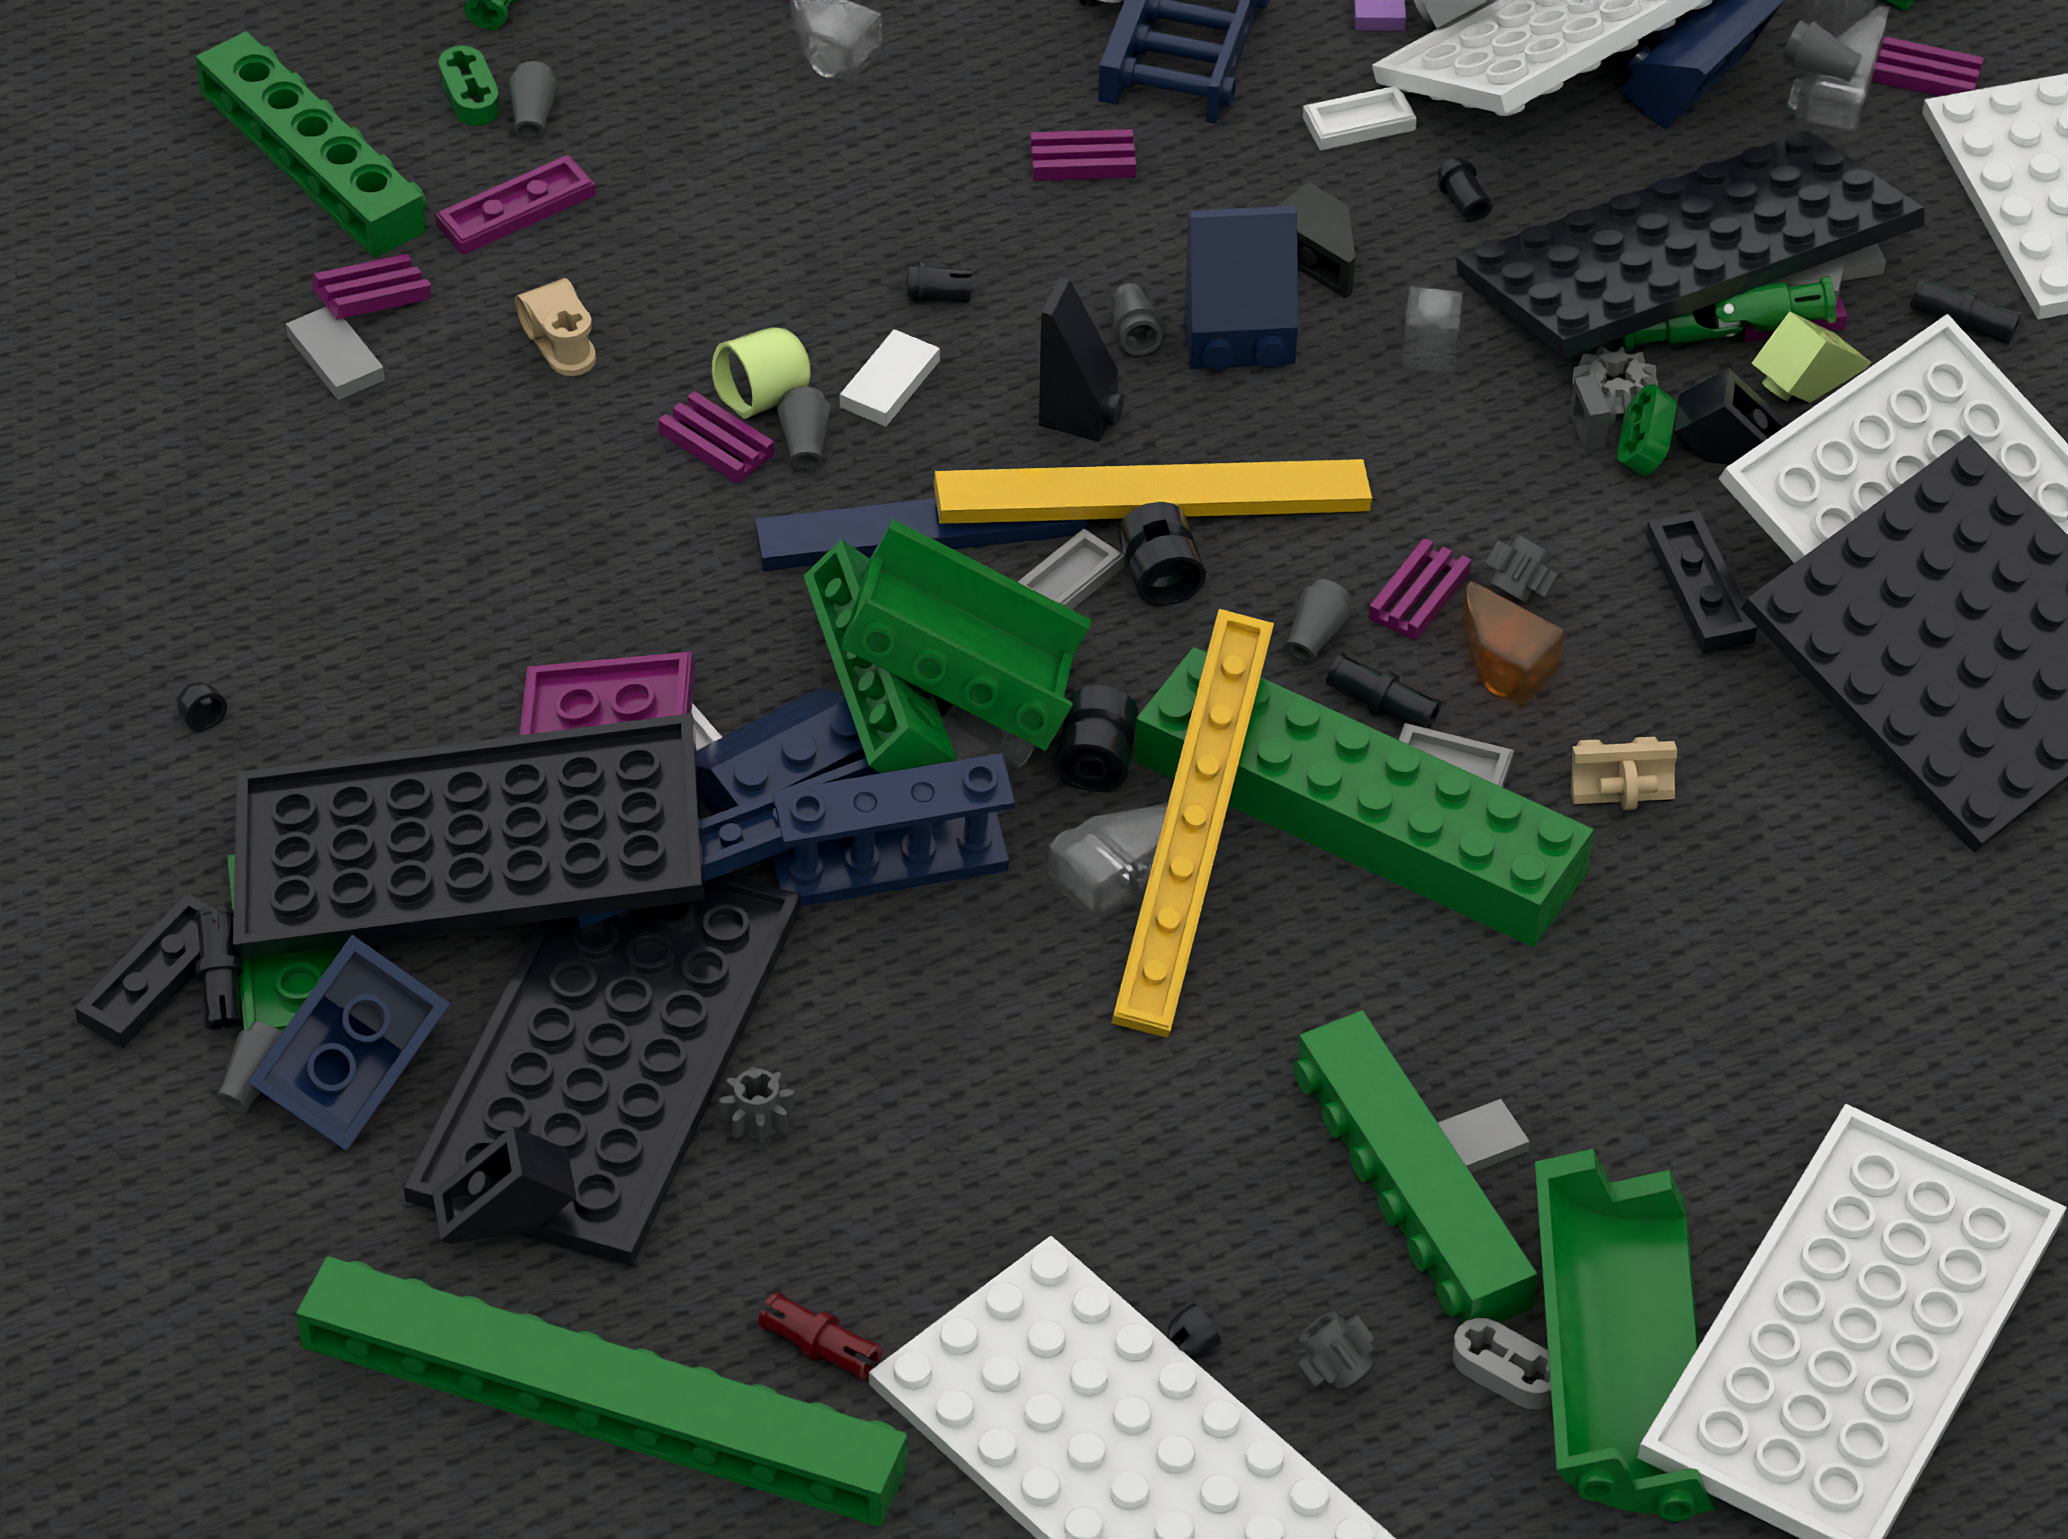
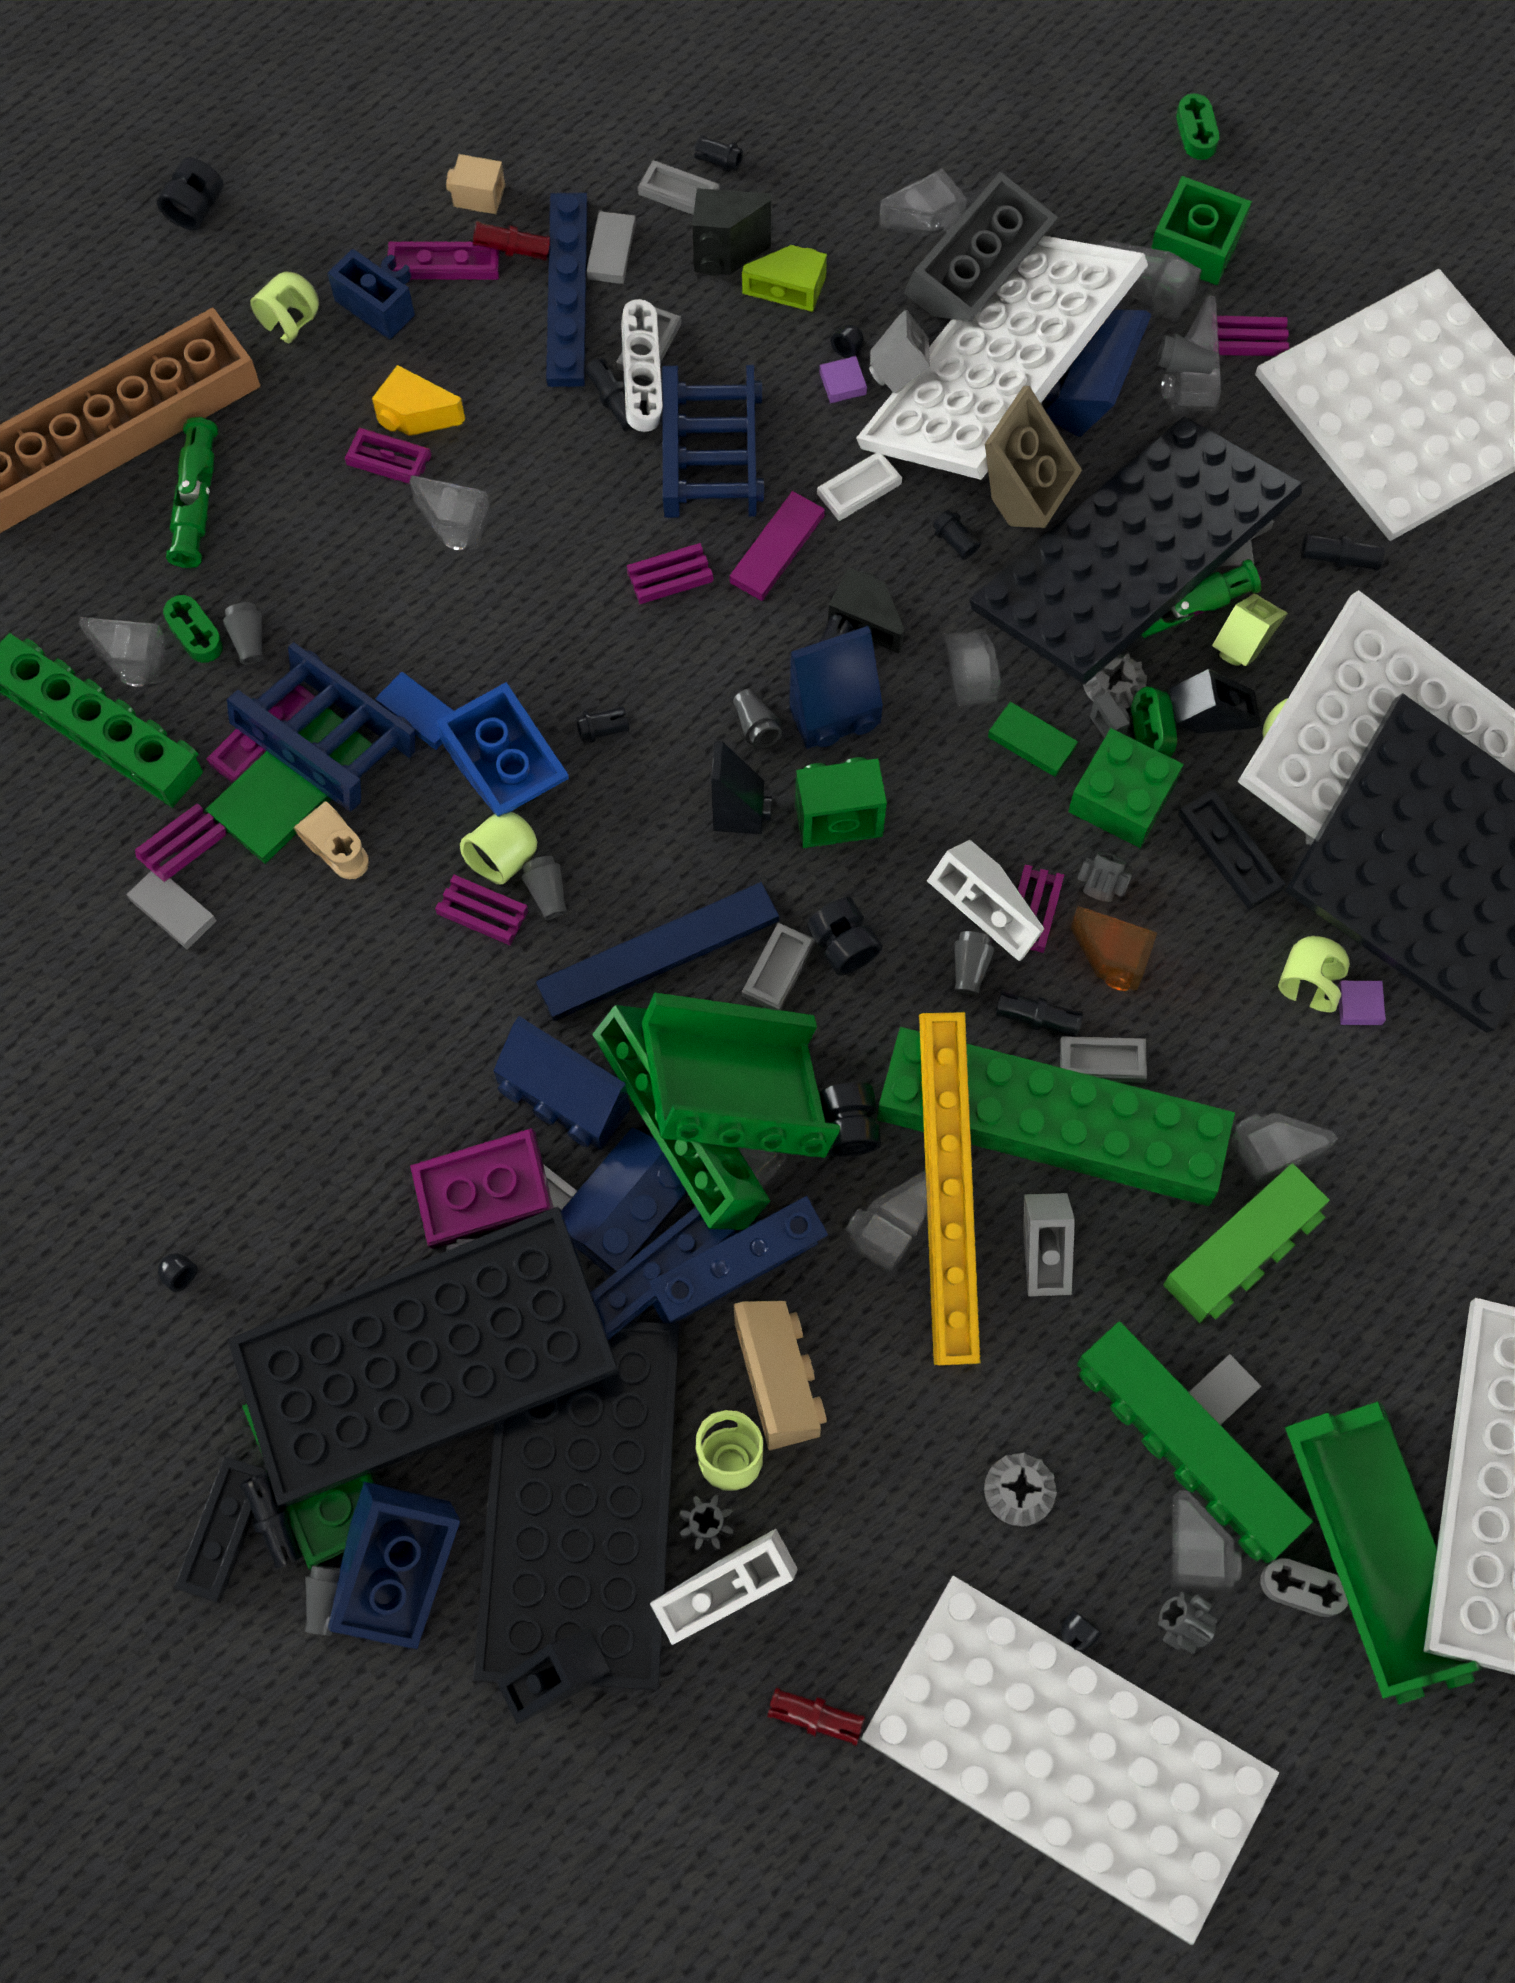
camera: 15 degrees left, 20 degrees up
green brick [296,1256,908,1527] -> none
white tile [840,329,940,427] -> none
yellow tile [934,459,1372,524] -> none
tan hips [1571,737,1677,810] -> none
none -> clear slope [79,617,167,687]
none -> green tile [205,708,372,864]
none -> dark blue fence [227,642,415,812]
none -> blue tile [375,672,453,750]
none -> blue slope [436,682,569,817]
none -> dark blue slope [493,1016,630,1150]
none -> white slope [650,1529,798,1645]
none -> yellowish green helmet [696,1410,763,1491]
none -> magenta tile [729,491,825,601]
none -> tan slope [734,1301,827,1451]
none -> green brick [795,757,887,848]
none -> white slope [927,840,1044,961]
none -> light grey gear [984,1453,1057,1526]
none -> dark tan slope [985,386,1082,528]
none -> green tile [988,702,1078,778]
none -> light grey slope [1023,1193,1075,1296]
none -> green brick [1068,728,1184,848]
none -> bright green brick [1163,1163,1330,1323]
none -> clear slope [1172,1490,1242,1592]
none -> clear slope [1230,1112,1338,1187]
none -> yellowish green helmet [1278,936,1350,1012]
none -> medium lavender tile [1337,981,1386,1025]

